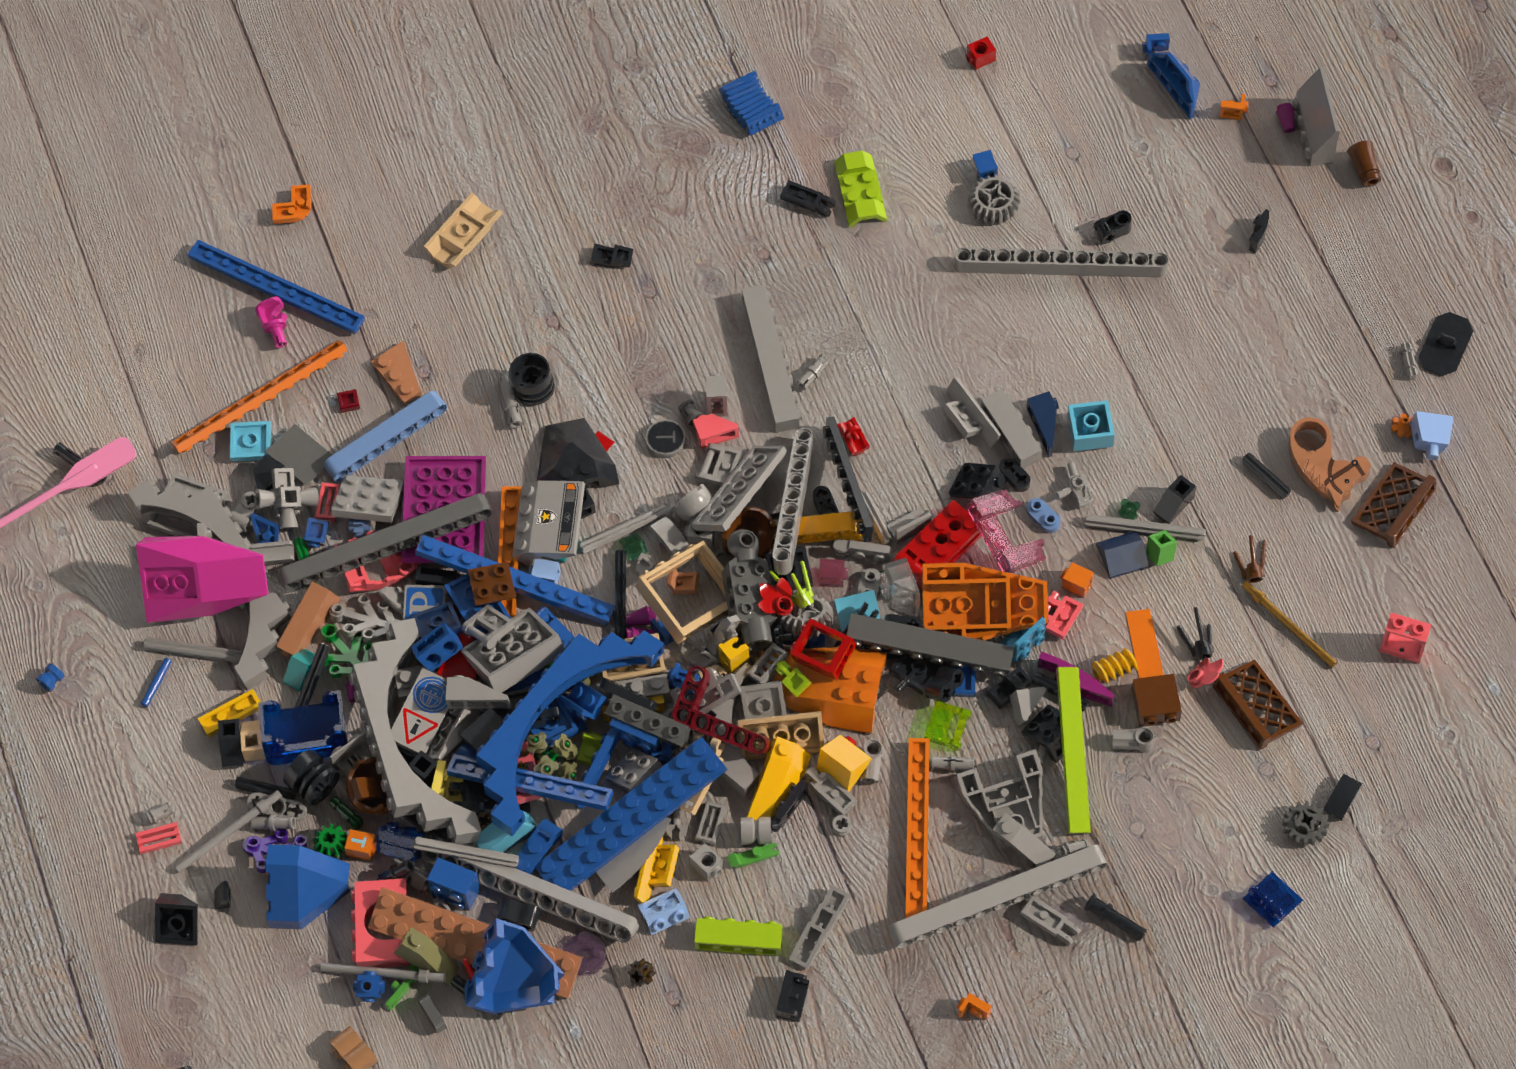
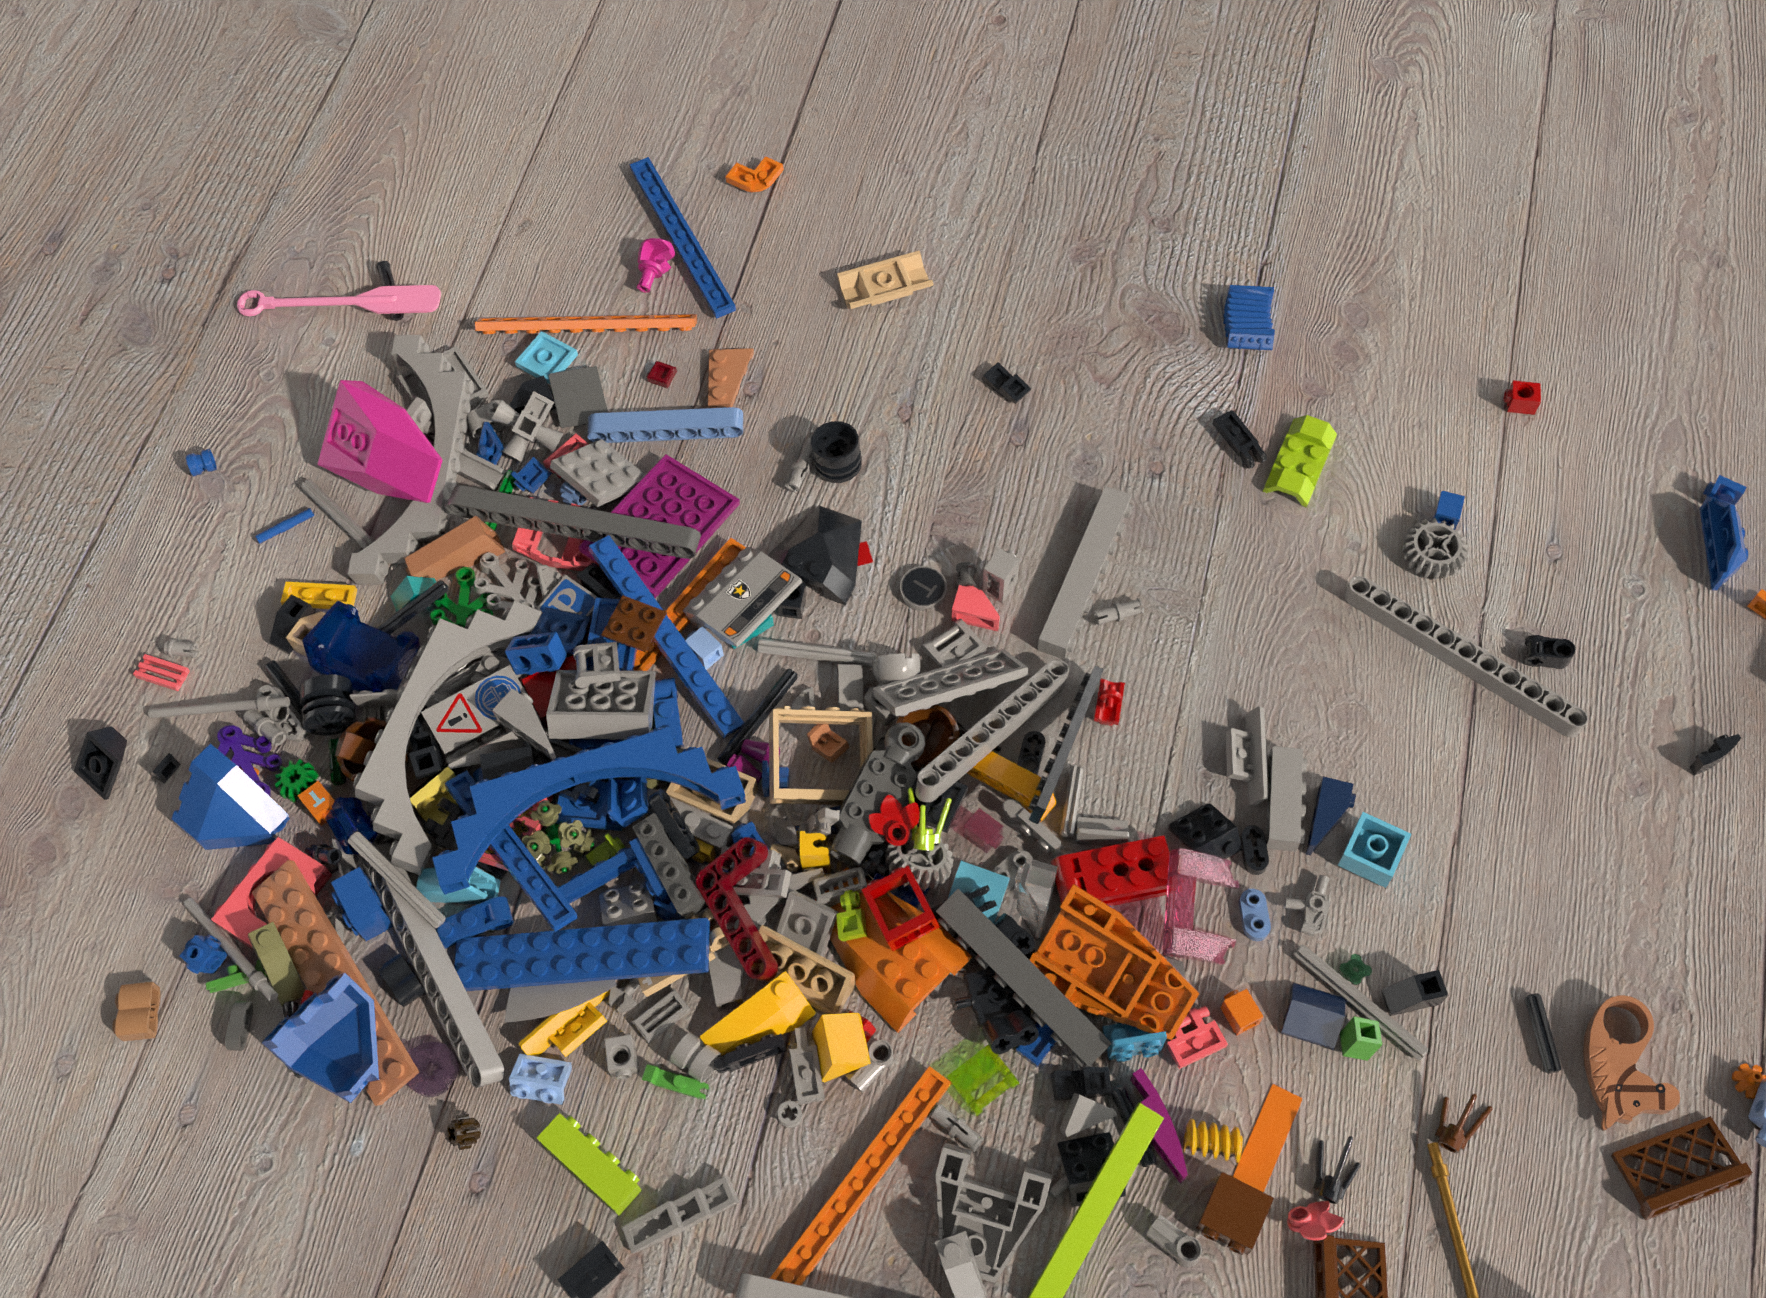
camera: 35 degrees right, 0 degrees up
clear green slope [619,532,648,561] -> none

